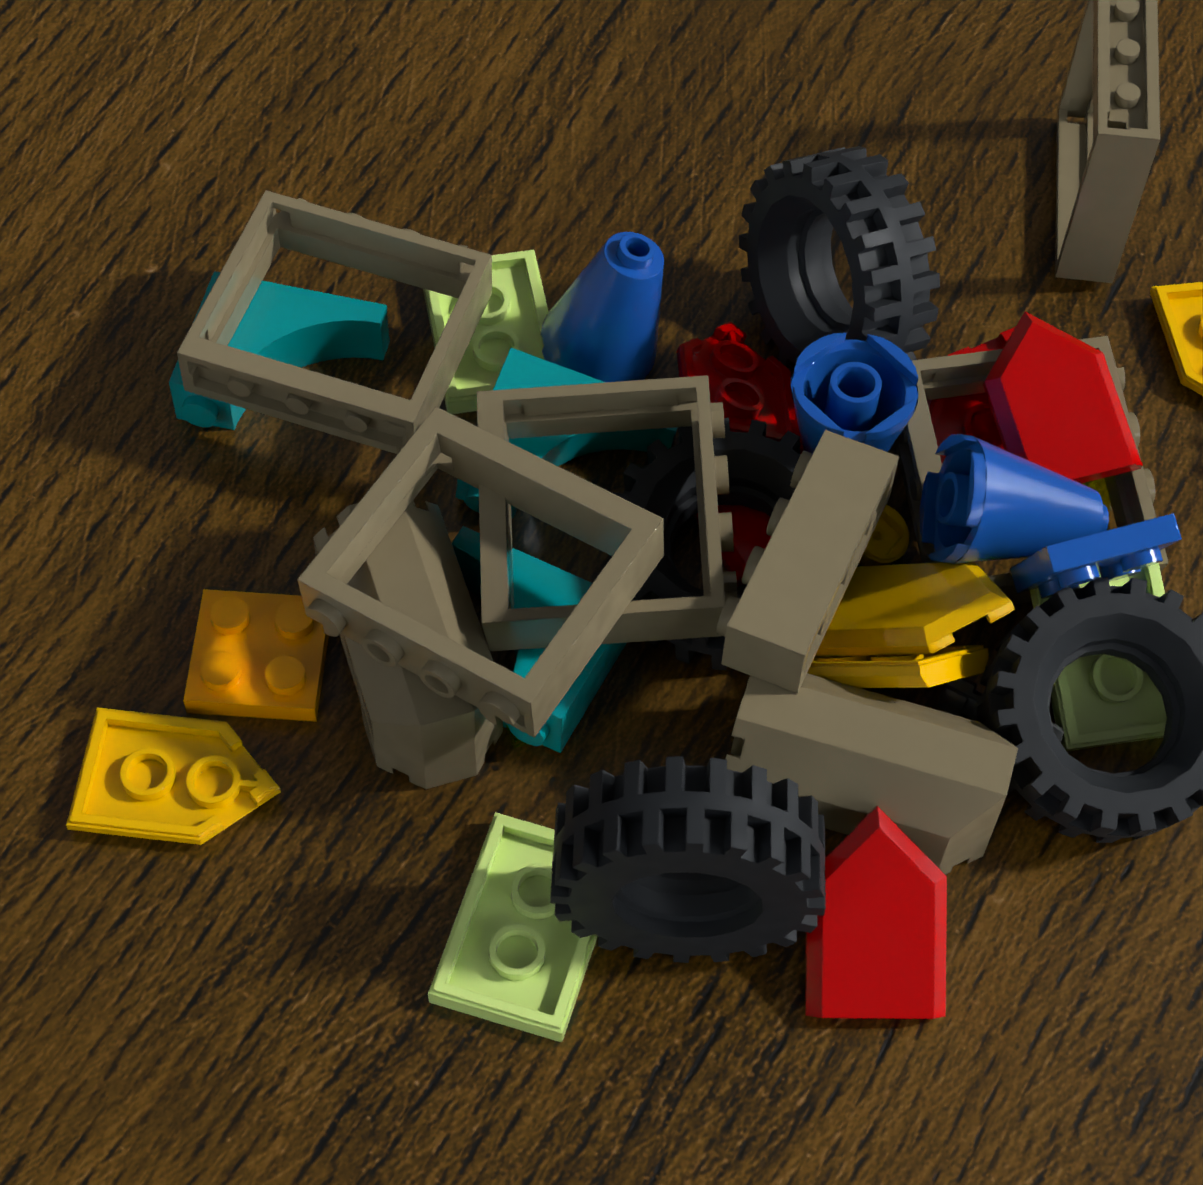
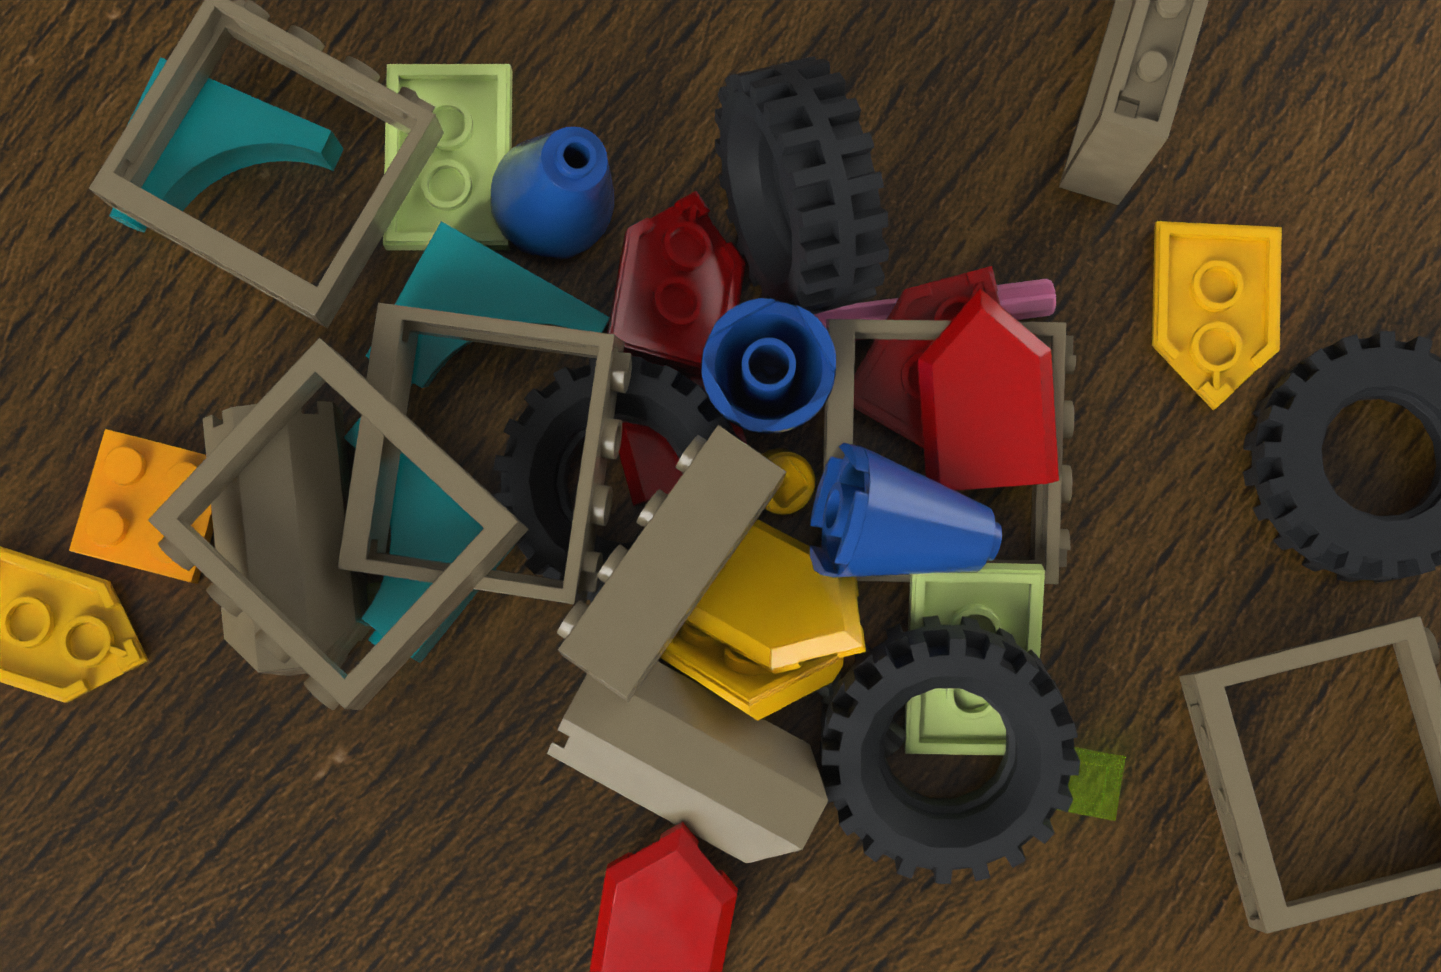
camera: 15 degrees right, 25 degrees up
yellowish green tile [428,812,598,1043] -> none
black tyre [550,756,826,963] -> none
blue plate [1010,513,1182,599] -> none

